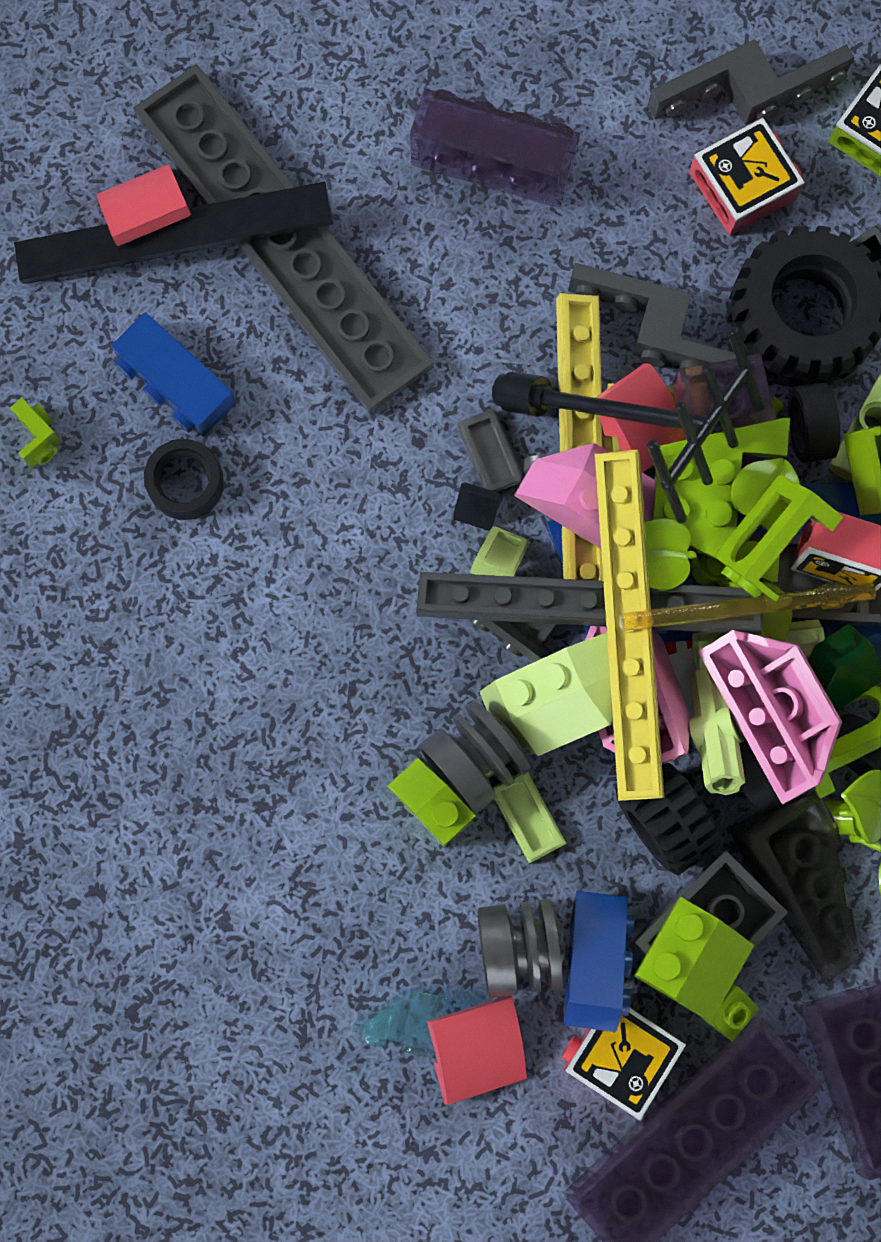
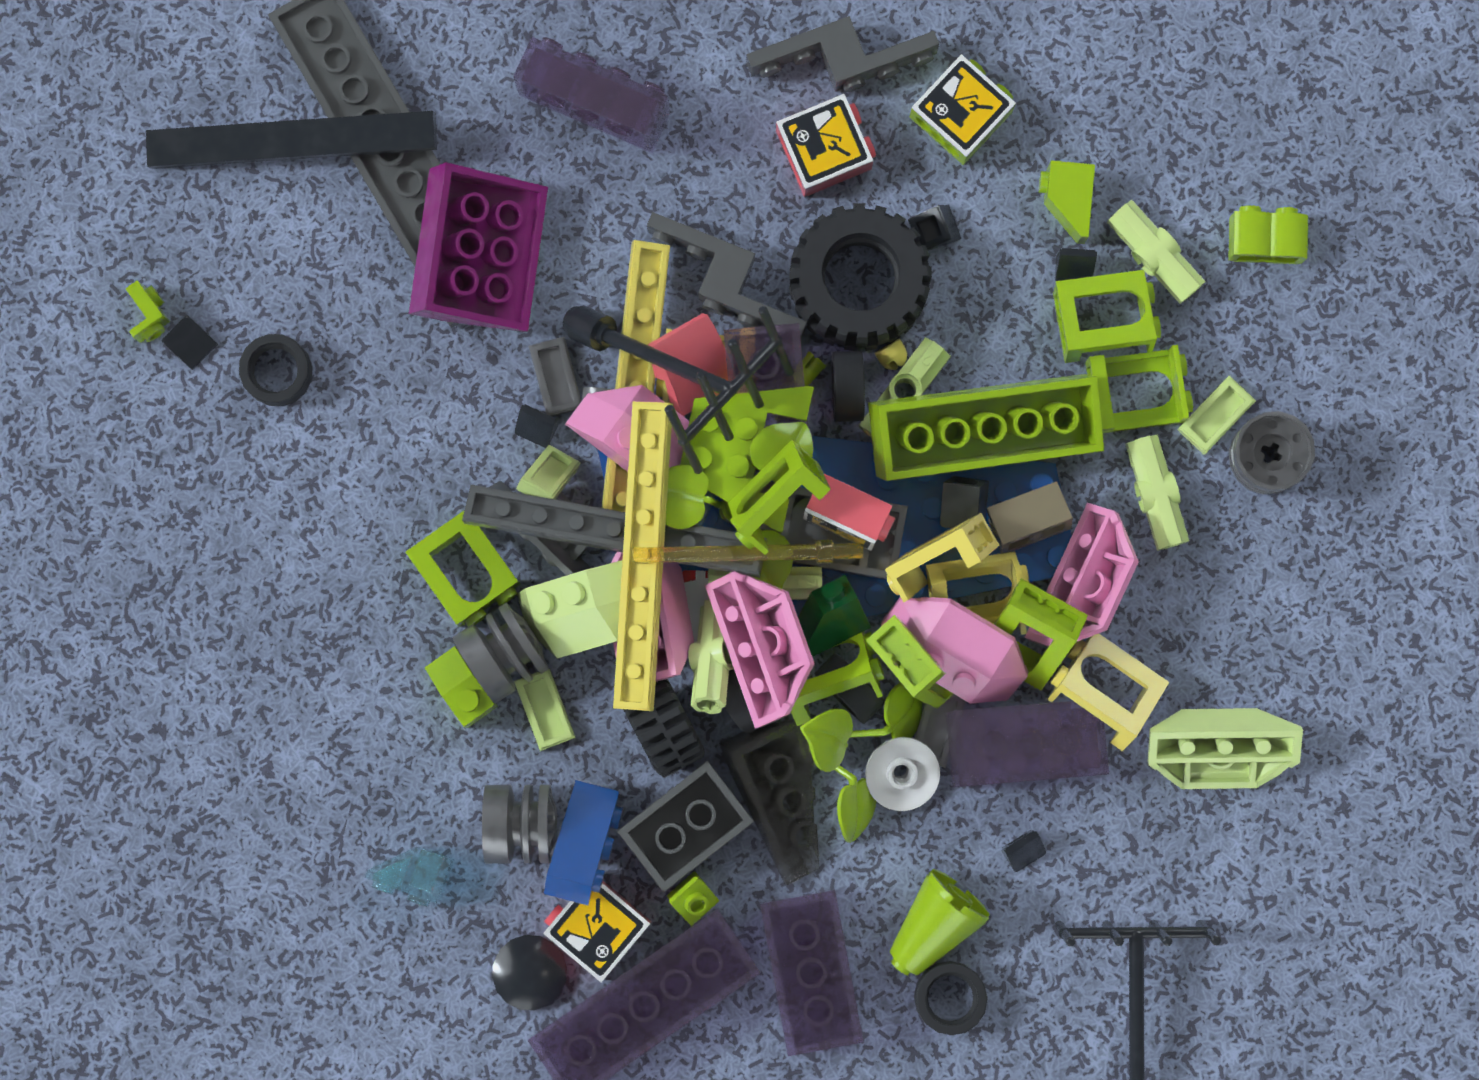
camera: 10 degrees right, 5 degrees up
coral slope [96,164,191,247] -> none
blue brick [111,312,236,437] -> none
coral slope [427,996,527,1105] -> none
lime slope [634,897,754,1022] -> none
none -> black slope [161,315,218,370]
none -> lime panel [405,511,521,627]
none -> magenta slope [409,162,548,332]
none -> black dish [492,935,567,1011]
none -> light yellow hinge [875,338,907,370]

